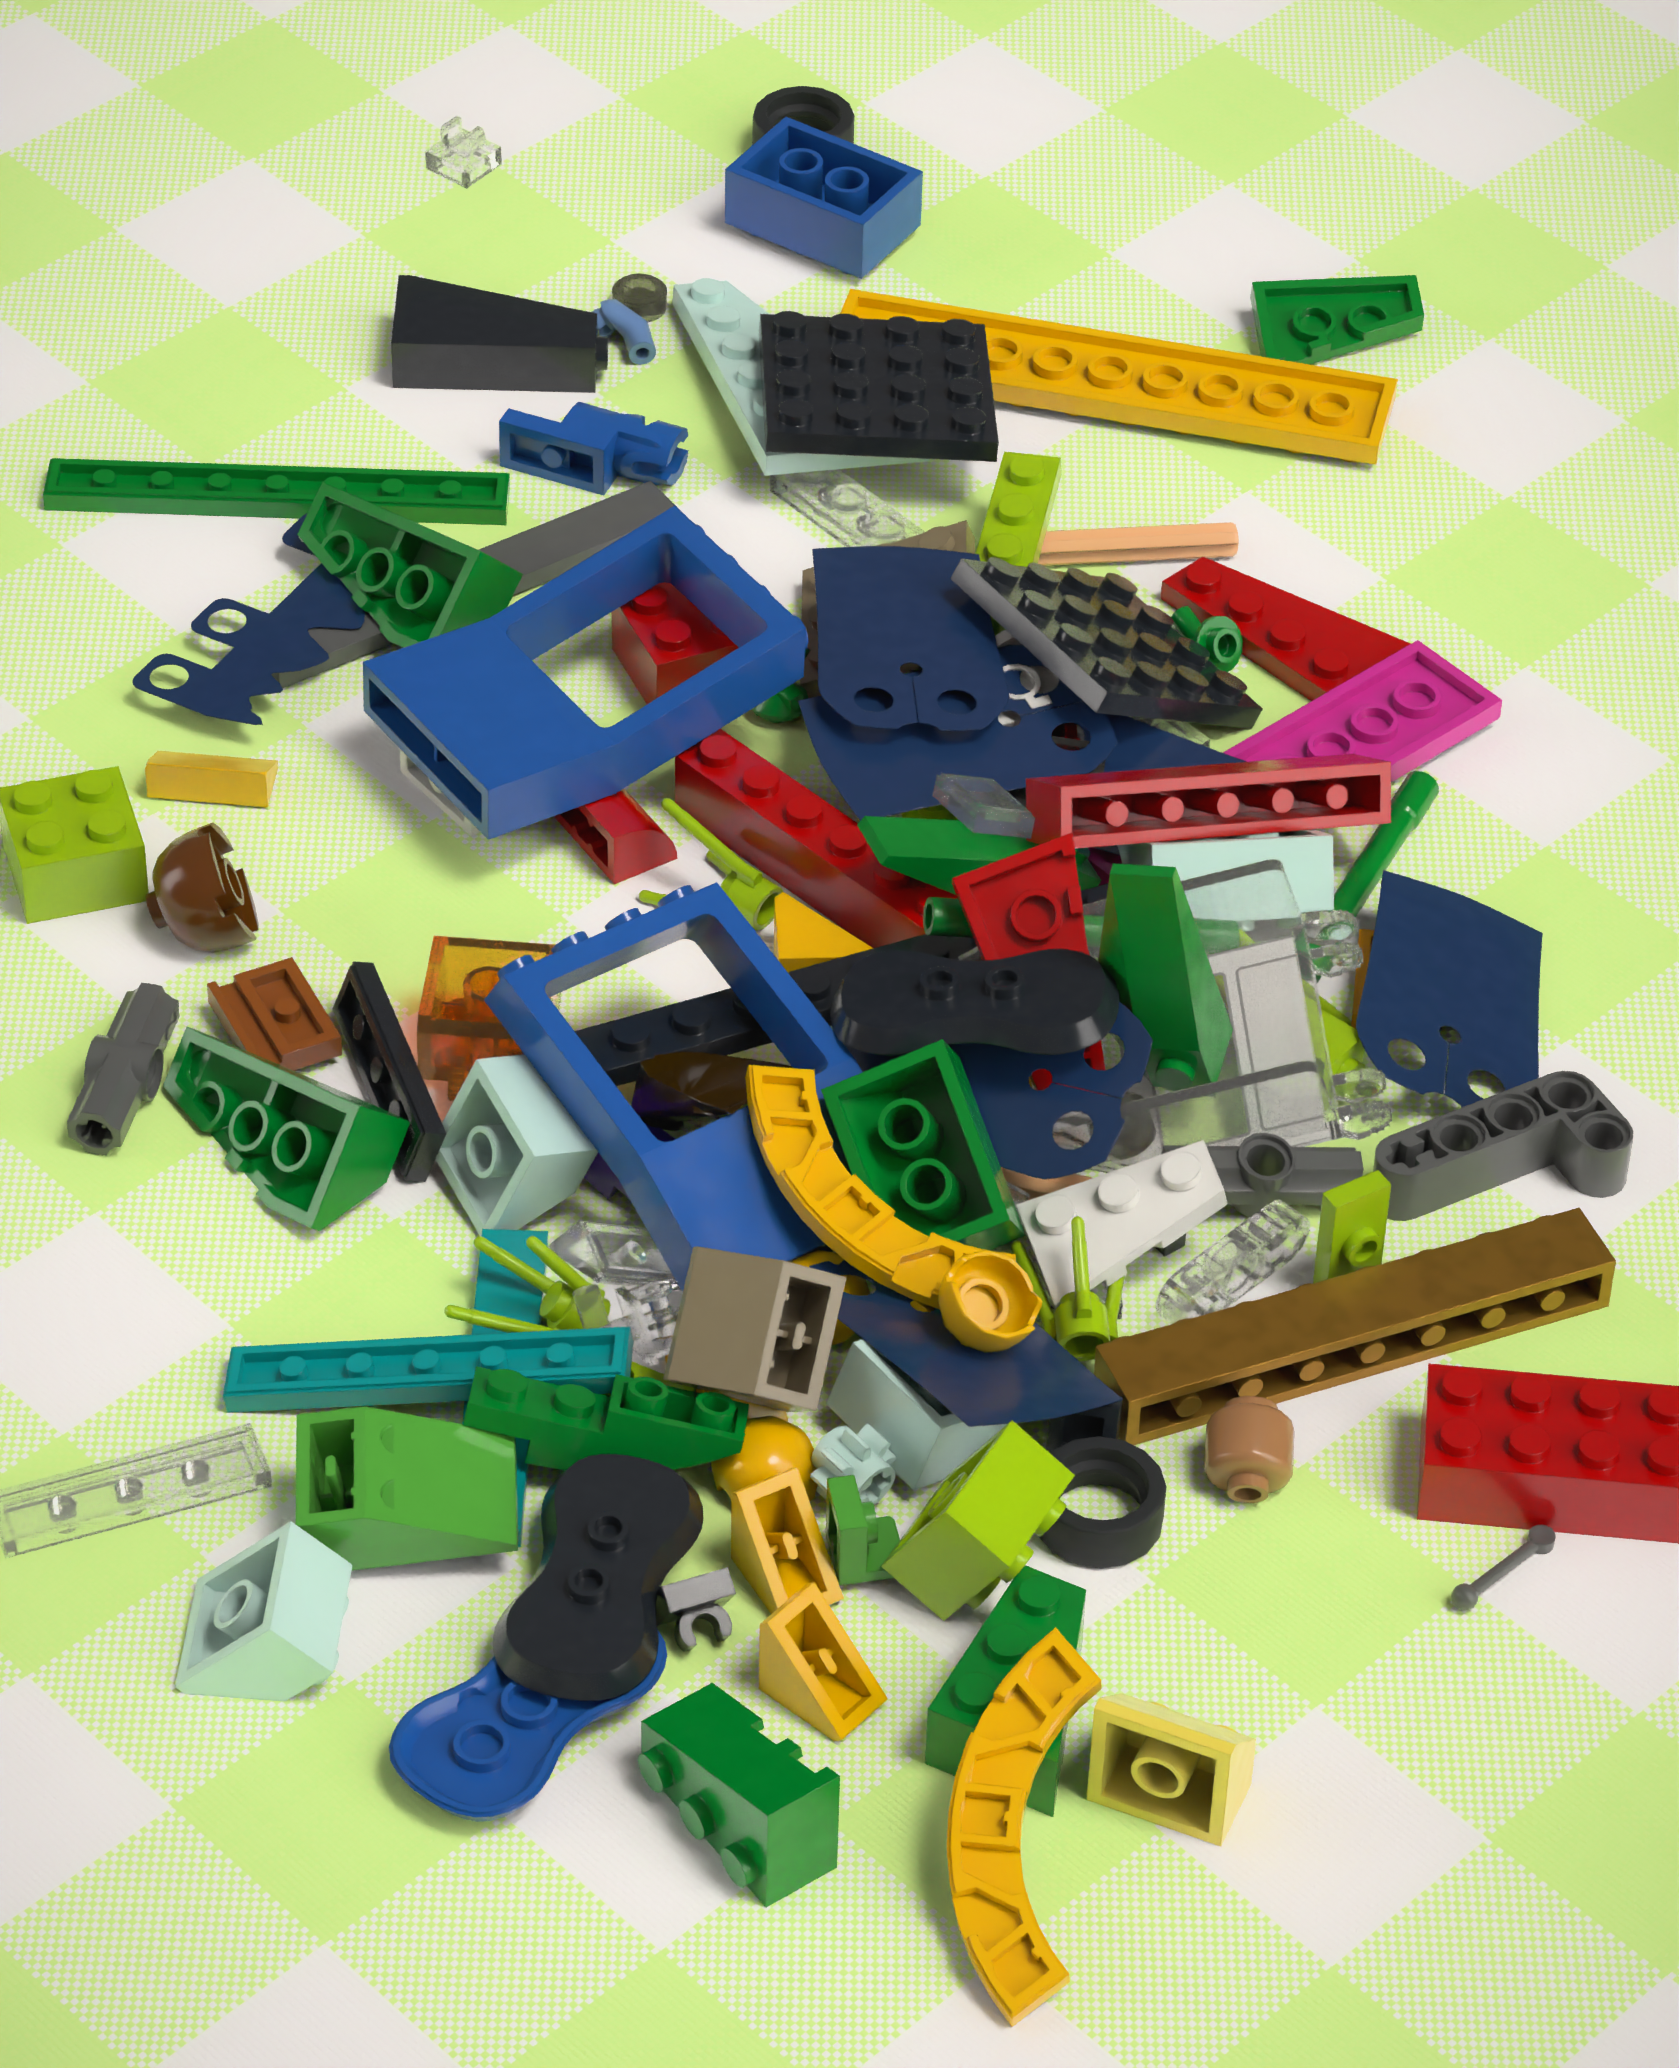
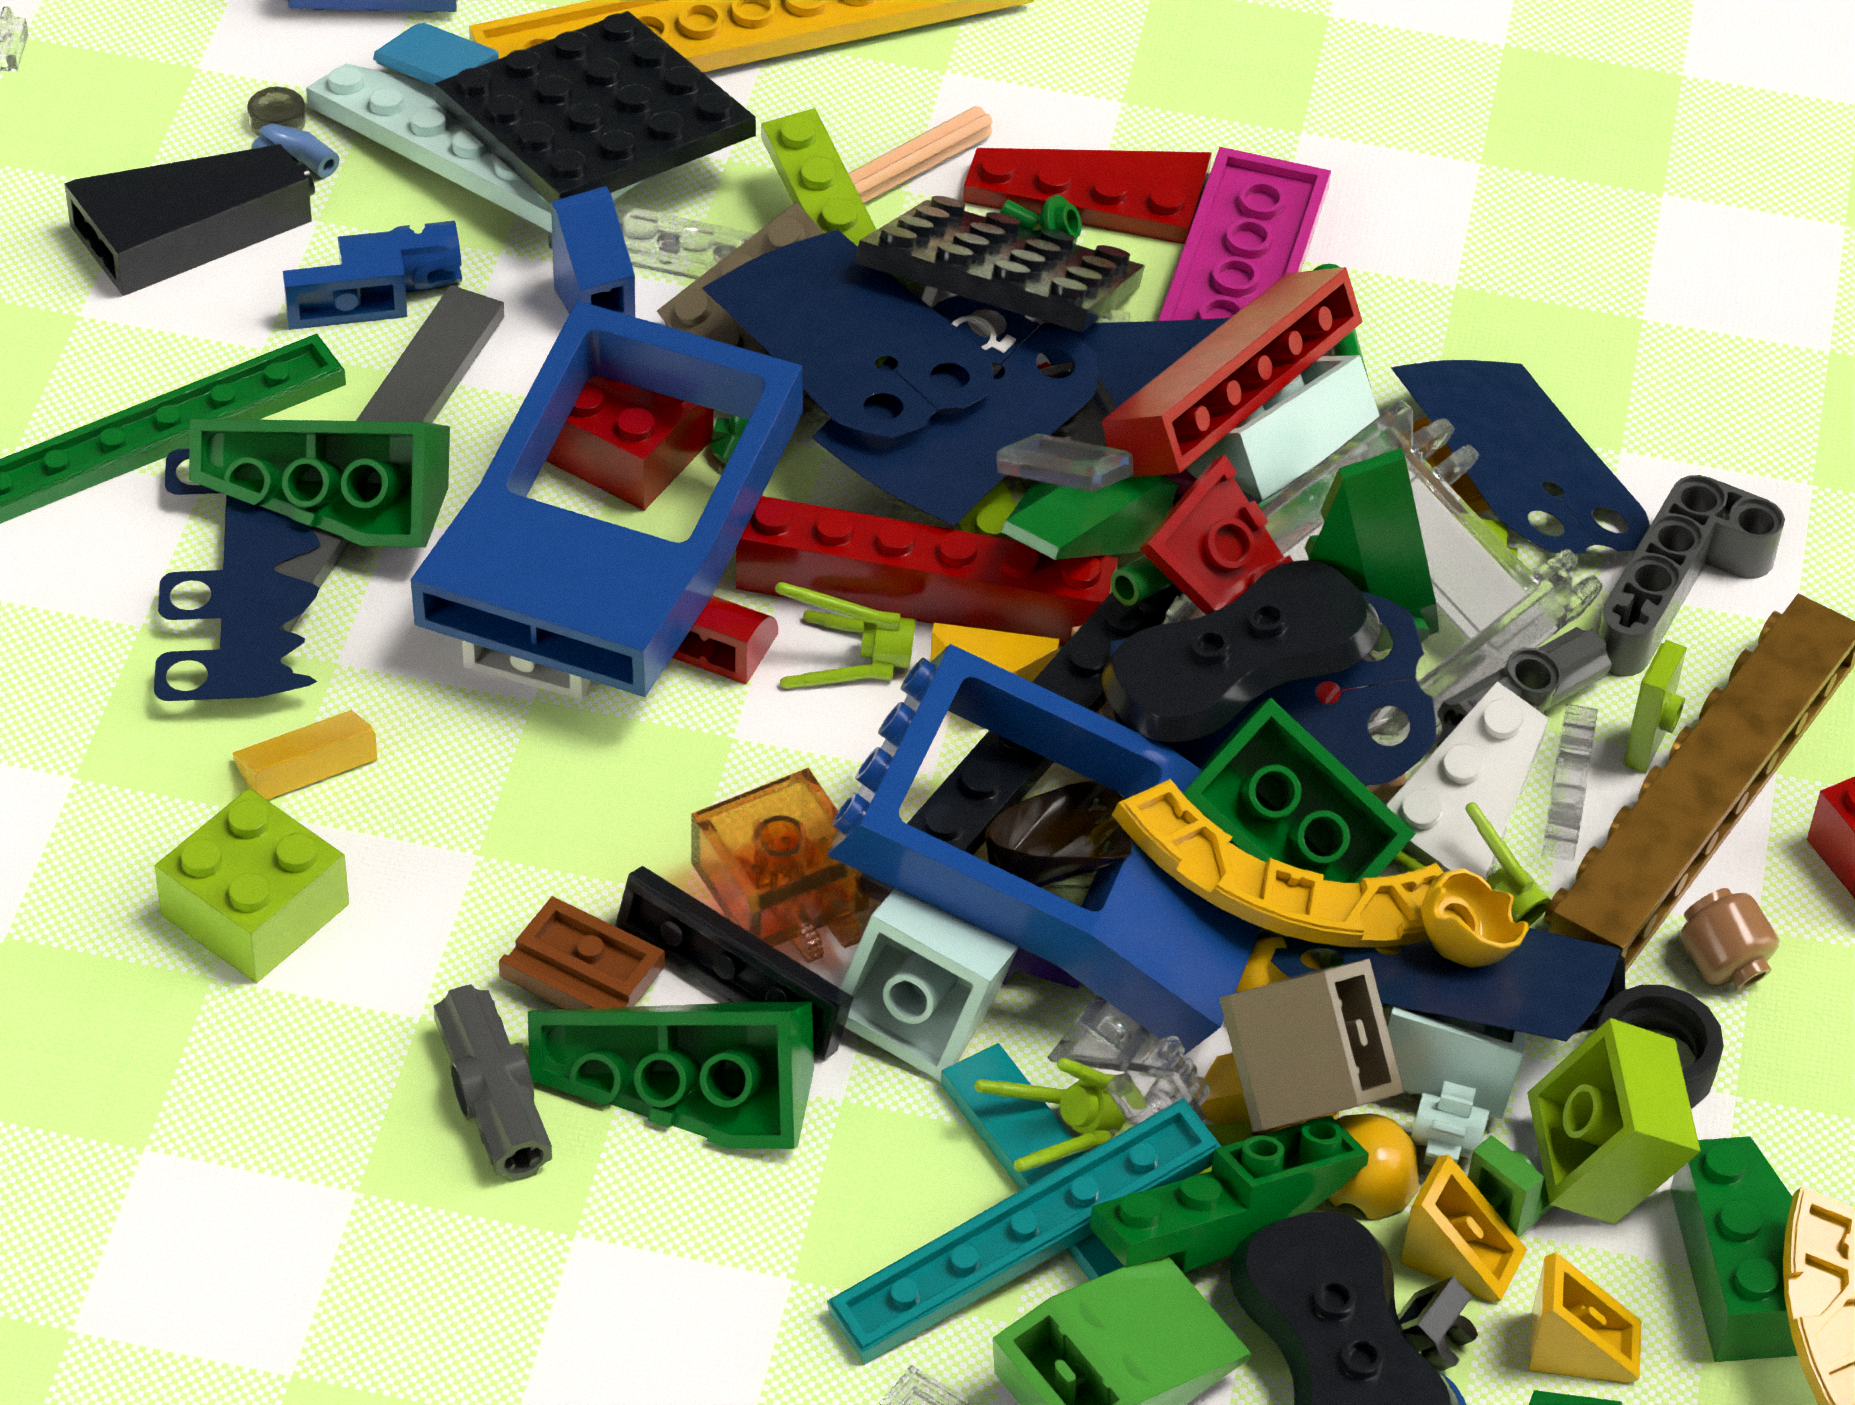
camera: 35 degrees left, 5 degrees up
reddish brown cylinder [146,822,259,953] -> none
none -> dark azure slope [373,23,499,86]
none -> blue slope [551,186,635,317]

